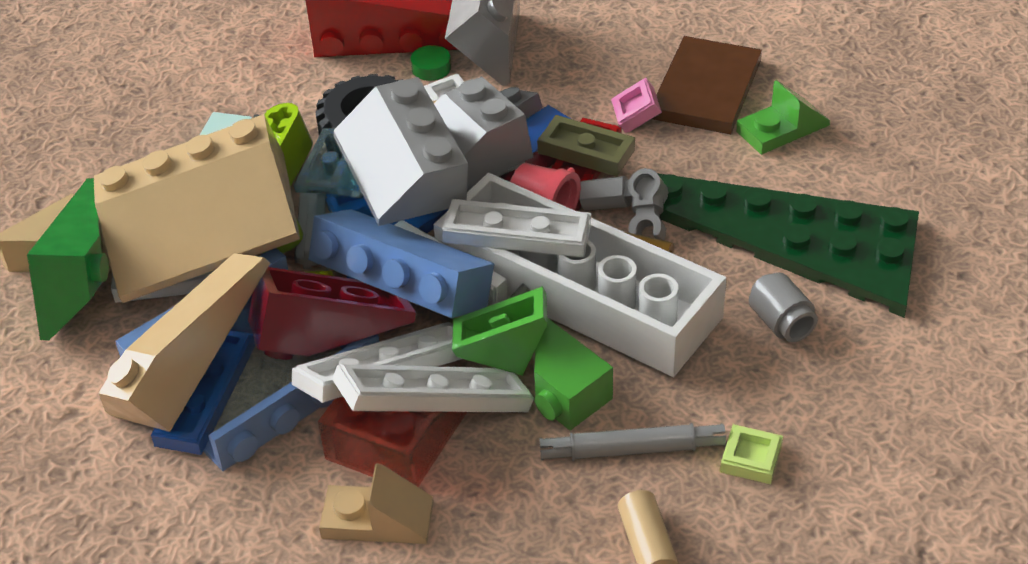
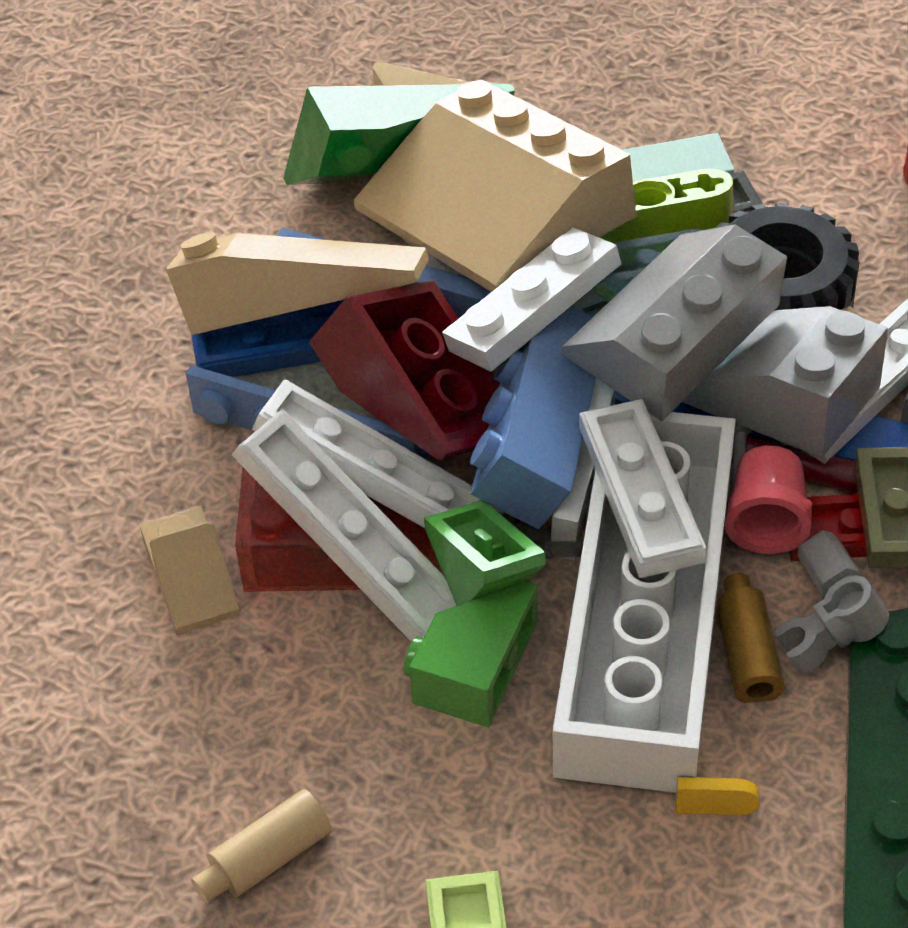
camera: 65 degrees right, 5 degrees up
light grey piece [539,423,726,461] -> none
light grey brick [749,272,818,342] -> none
none -> white plate [442,227,621,372]
none -> yellow piece [675,777,760,815]

